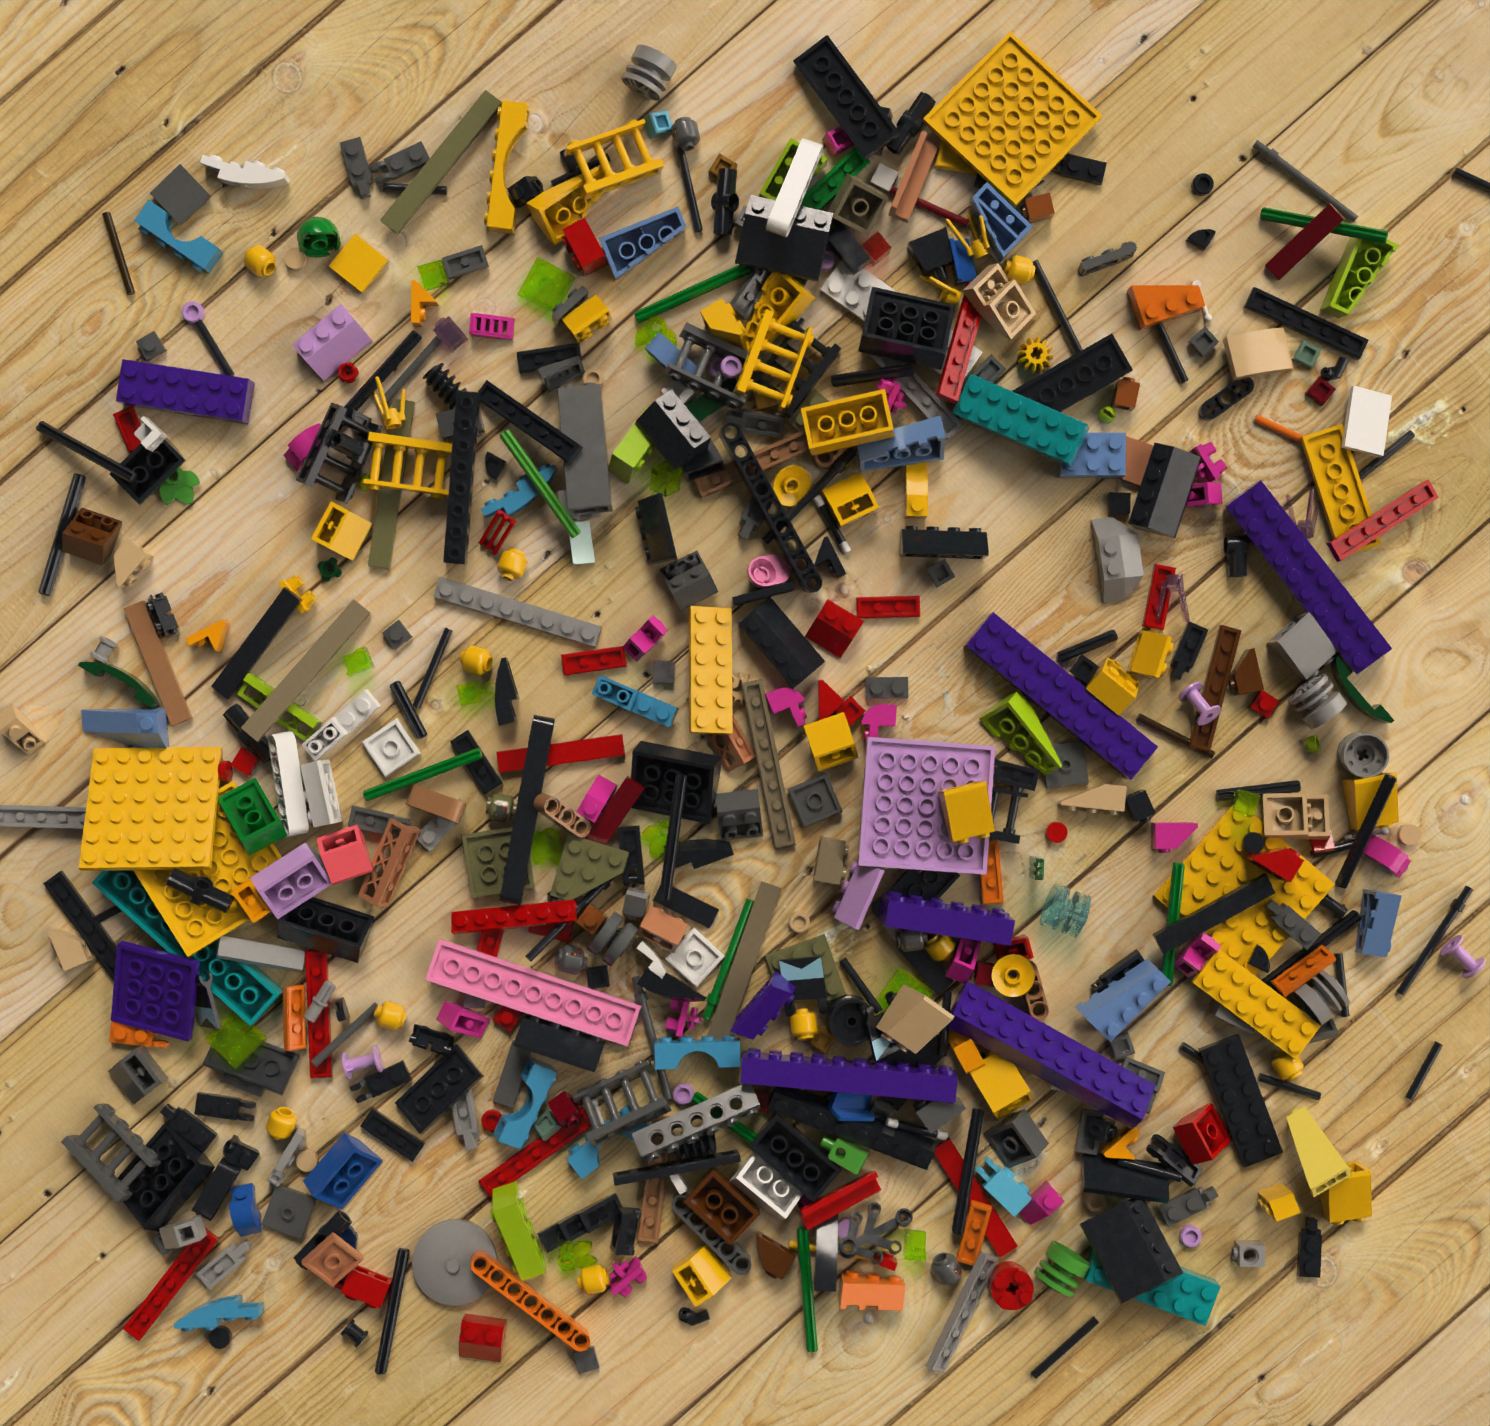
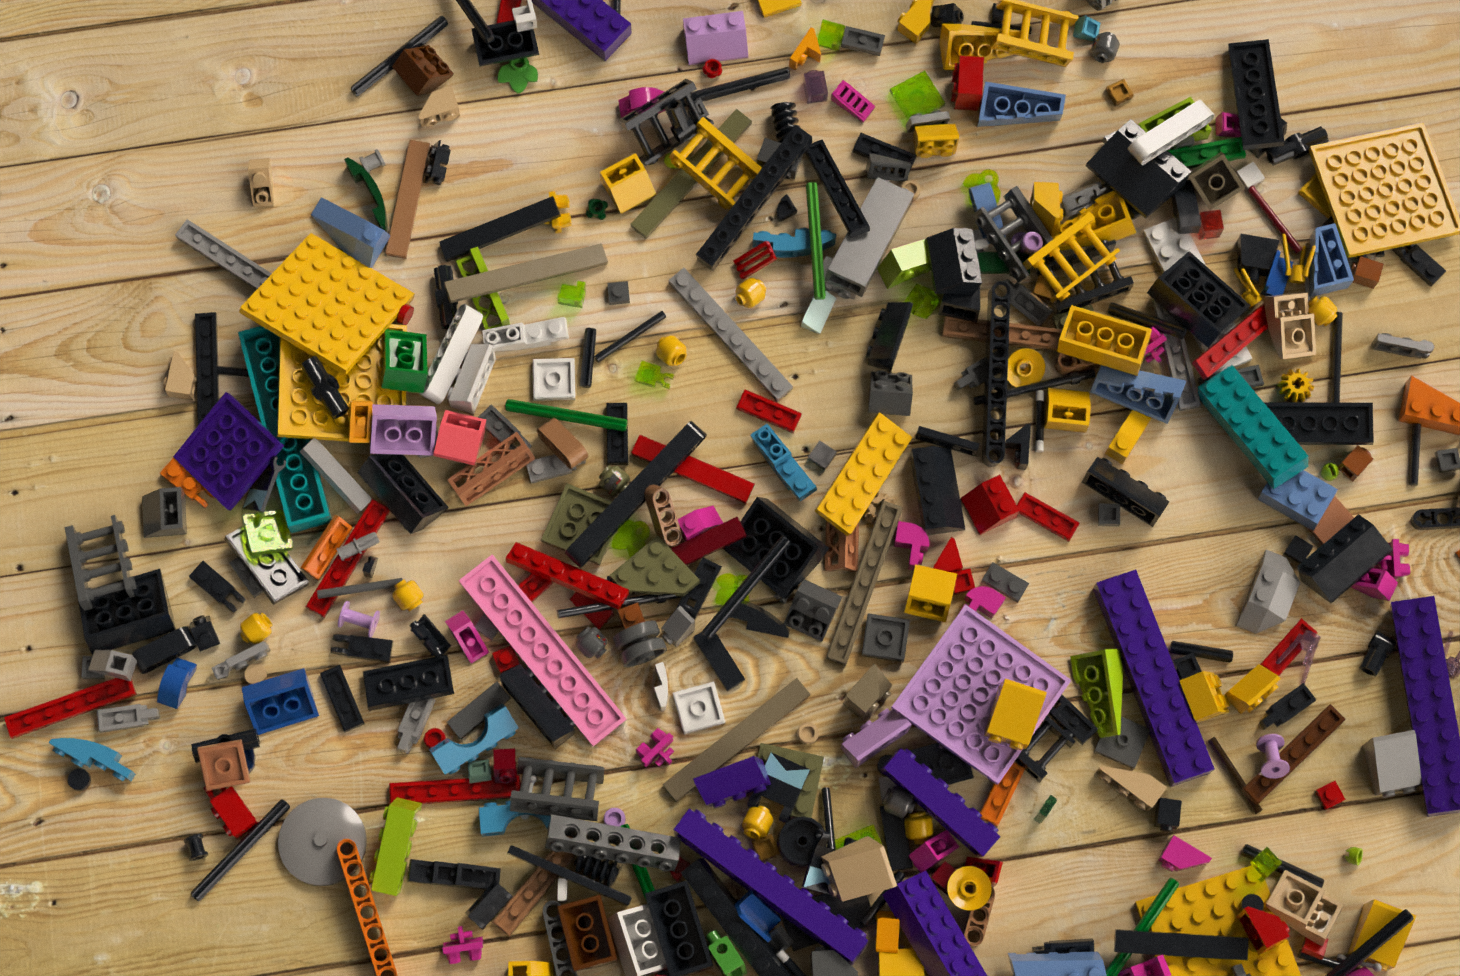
camera: 25 degrees right, 15 degrees down
black hinge [160,1104,218,1152] -> none
light orange slope [185,619,230,652] -> none
red tile [230,747,260,776] -> none
dark grey plate [261,1184,317,1239] -> none
yellow plant [373,376,406,429] -> none
dark grey bar [380,336,442,404] -> none
red slope [459,1313,507,1363] -> none
black slope [495,657,520,726] -> none
clear neon green plate [557,1240,597,1272] -> none
yellow head [577,1264,610,1295] -> none
black tile [586,965,610,989] -> none
dark pink brick [622,615,668,662] -> none
dark grey bar [632,975,673,1100] -> none
green axle [634,264,752,323] -> none
nougat brick [636,905,688,953] -> none
black slope [637,970,707,1002] -> none
dark azure arch [654,1035,741,1070] -> none
black bar [676,148,703,232] -> none
green bar [702,898,754,1021] -> none
black piece [711,168,739,236] -> none
bright pink cap [747,554,790,588] -> none
lavender tile [821,249,836,272] -> none
nougat fence [888,131,939,223] -> none
clear light blue wheel [1040,884,1091,938] -> none
red tile [1045,822,1068,843] -> none
reddish brown slope [1228,648,1264,696] -> none
light grey wheel [1288,674,1347,729] -> none
dark green slope [1330,656,1395,723] -> none
light grey wheel [1337,732,1389,778] -> none

